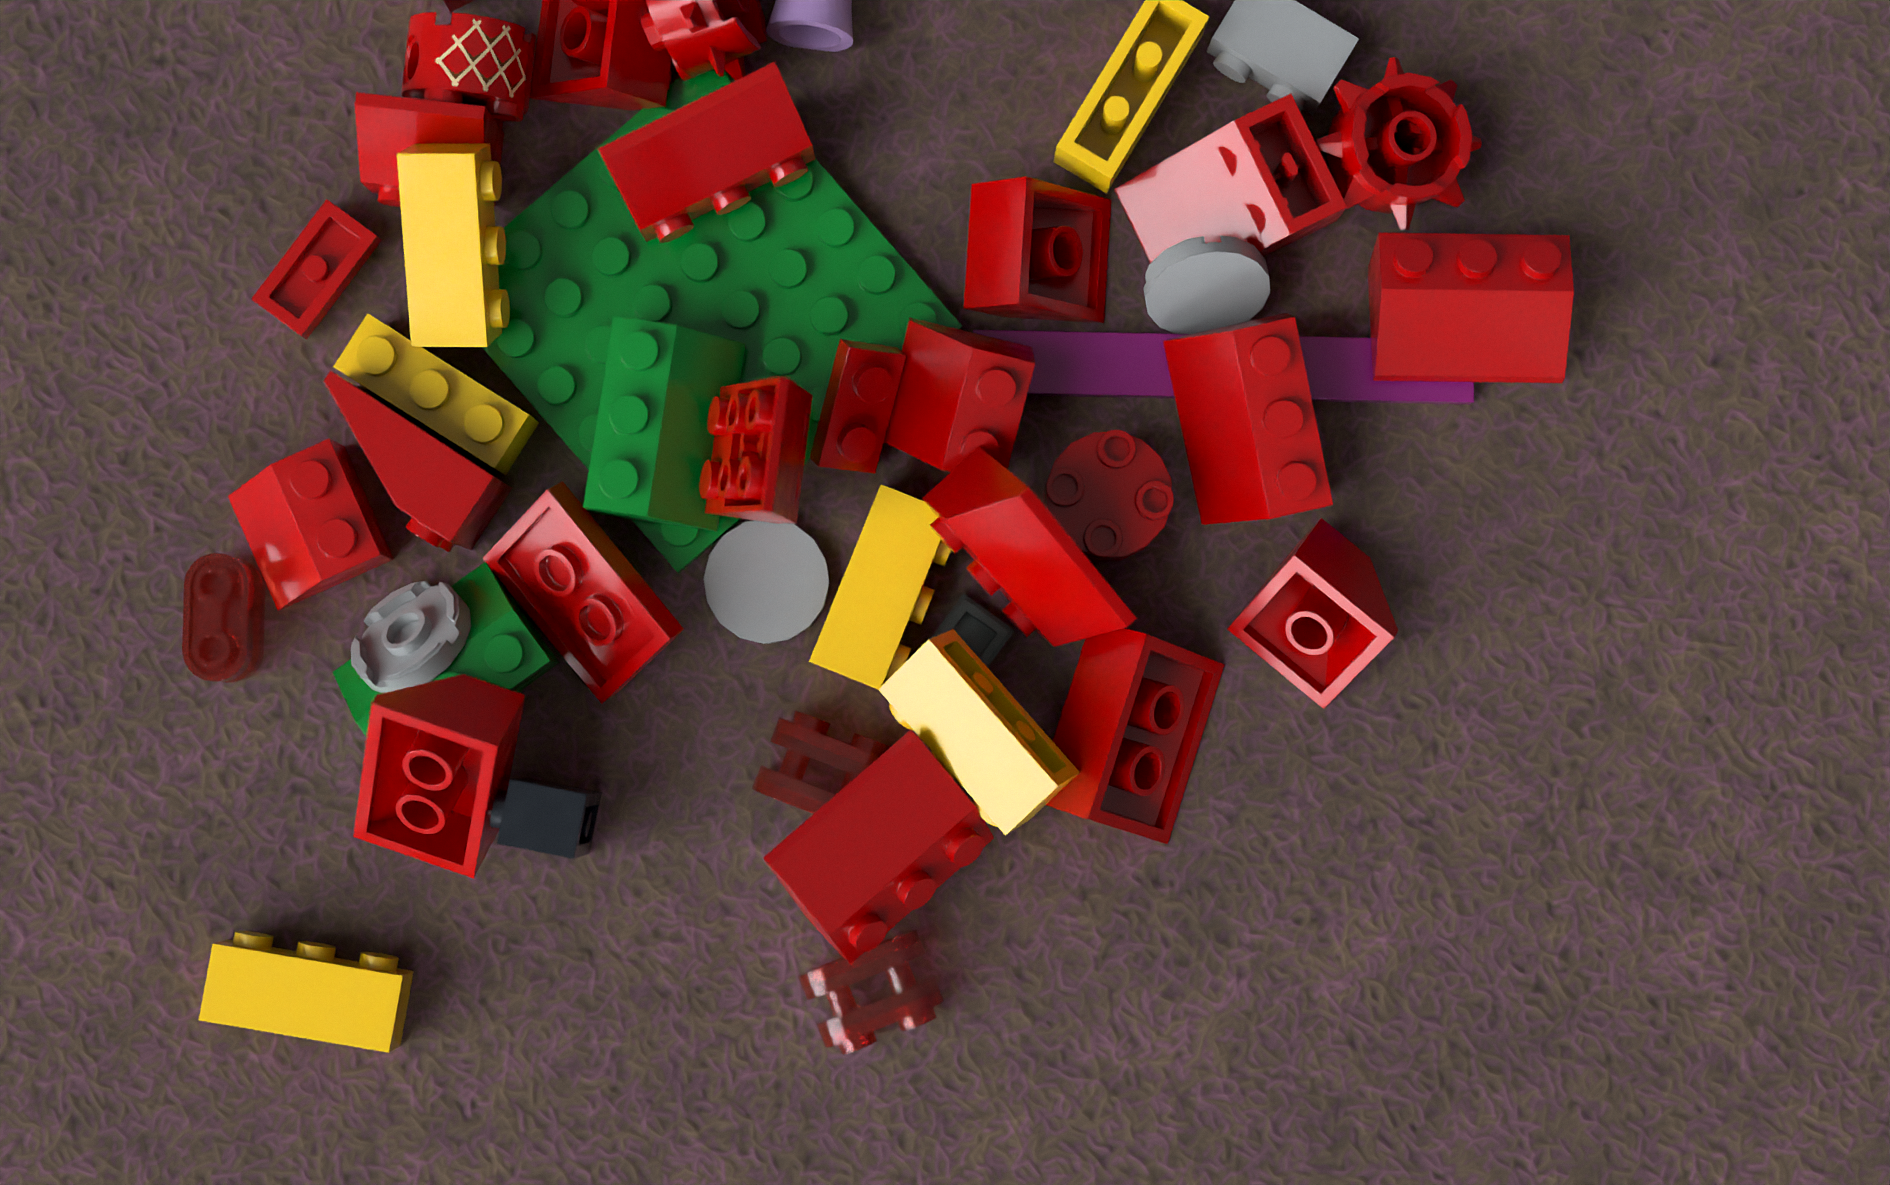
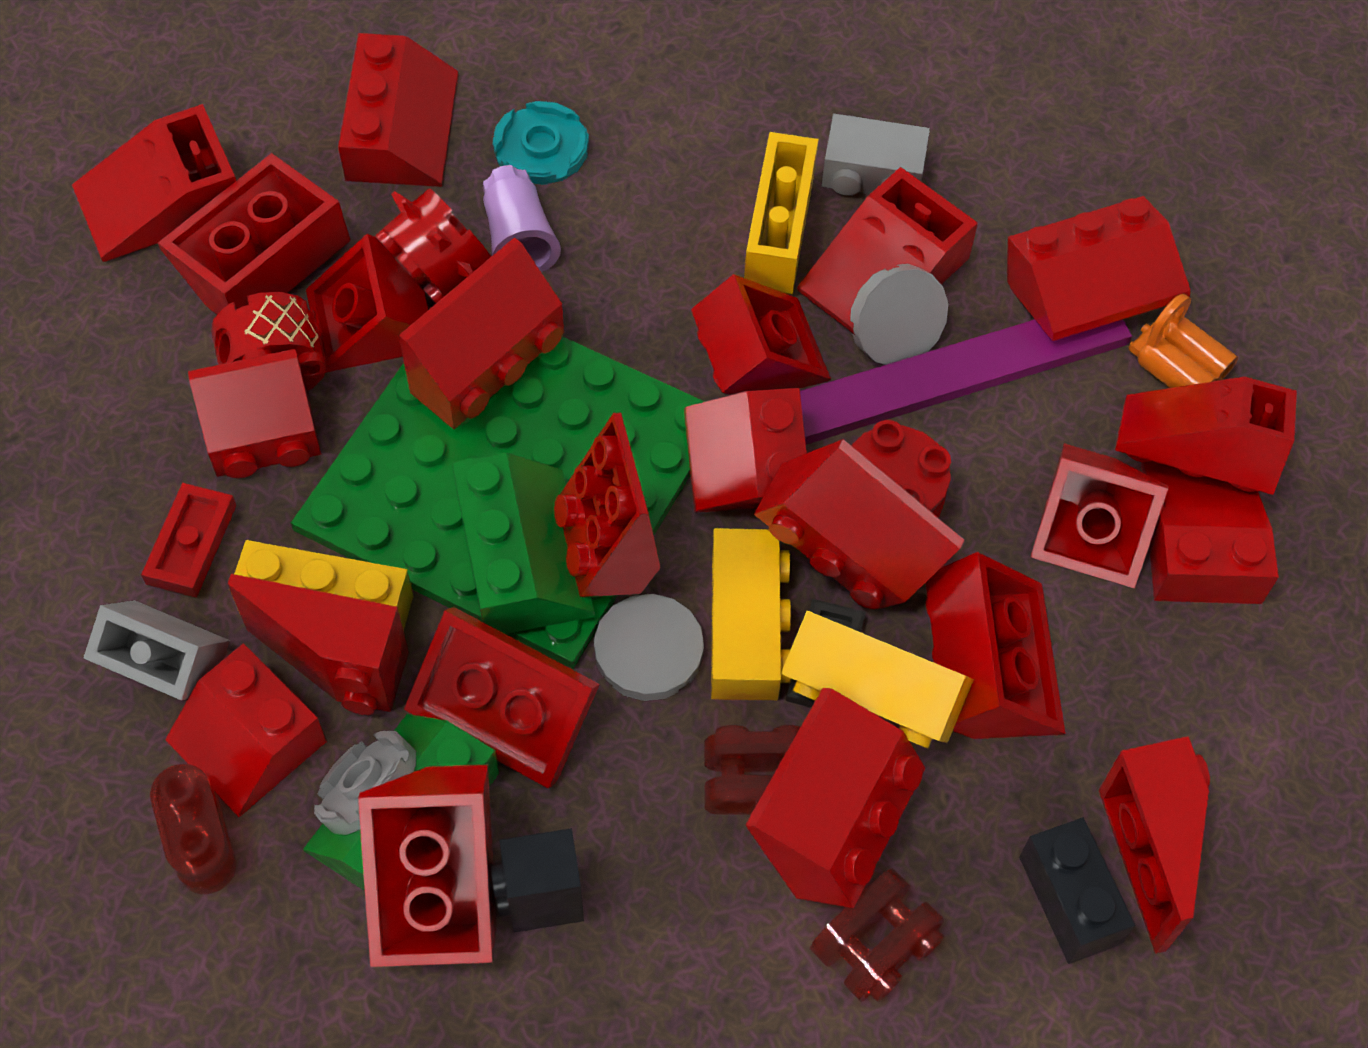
camera: 20 degrees left, 25 degrees down
yellow brick [397,144,510,347] -> none
red plate [810,339,906,474] -> none
red slope [1162,313,1333,525] -> none
red brick [1316,57,1482,231] -> none
none -> light grey brick [84,600,230,700]
none -> black brick [1019,817,1136,964]
none -> red slope [1099,736,1210,954]
none -> red slope [1115,377,1297,495]
none -> orange piece [1128,294,1239,388]
none -> red slope [1141,461,1279,604]

